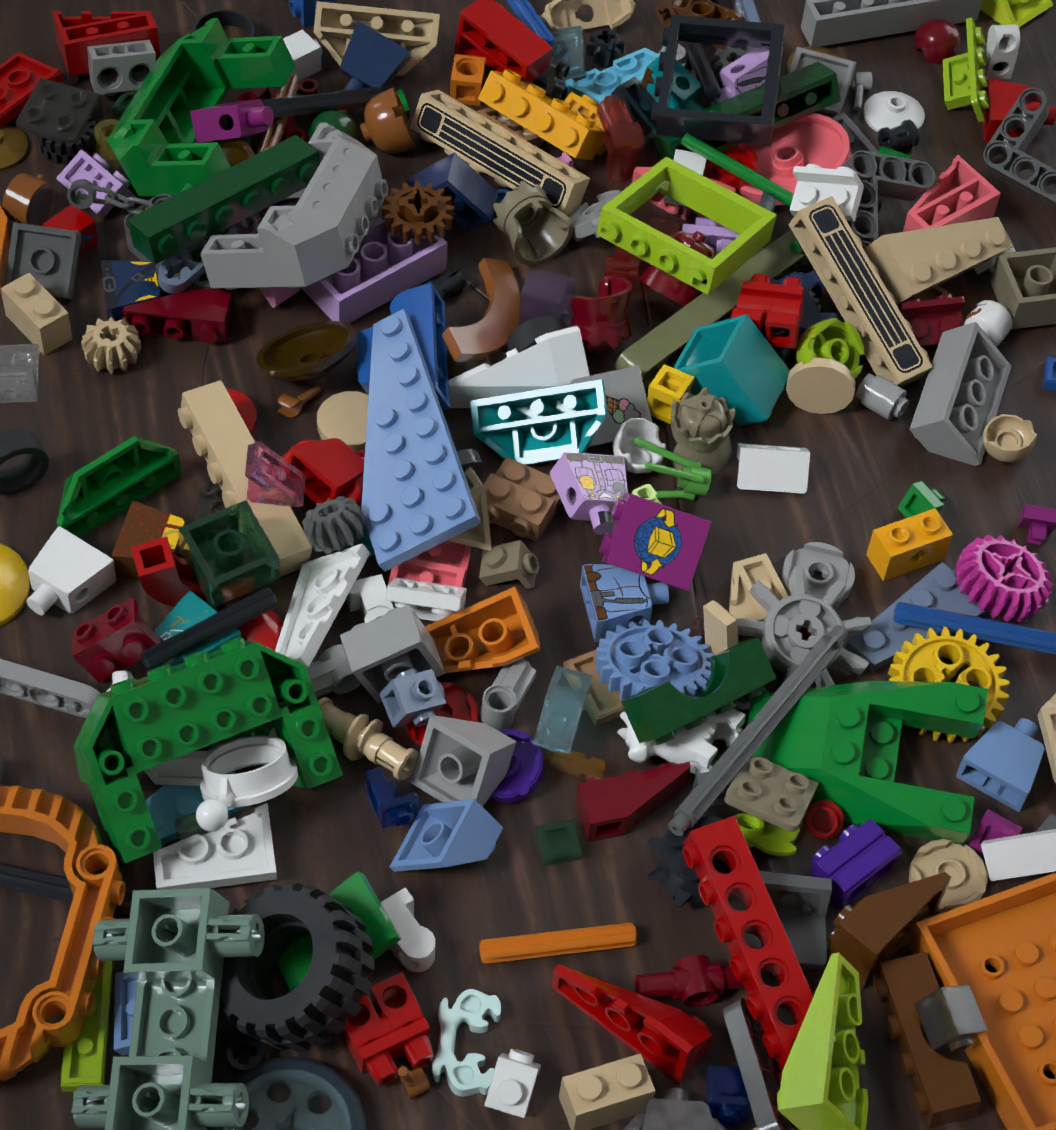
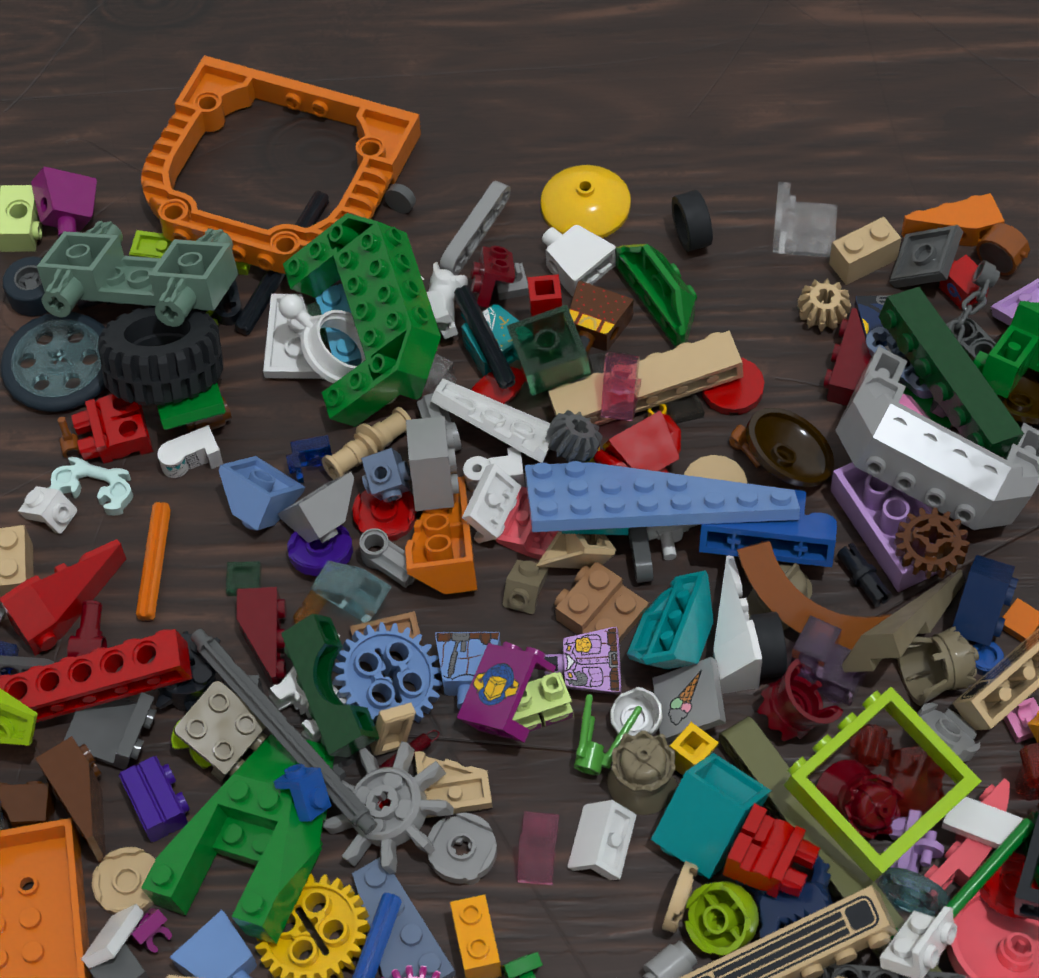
camera: 110 degrees right, 5 degrees up
red plate [805,800,844,839] -> none
none -> blue bracket [274,764,331,822]
none -> clear pink slope [517,811,559,885]
none -> dark tan wedge [842,570,965,672]

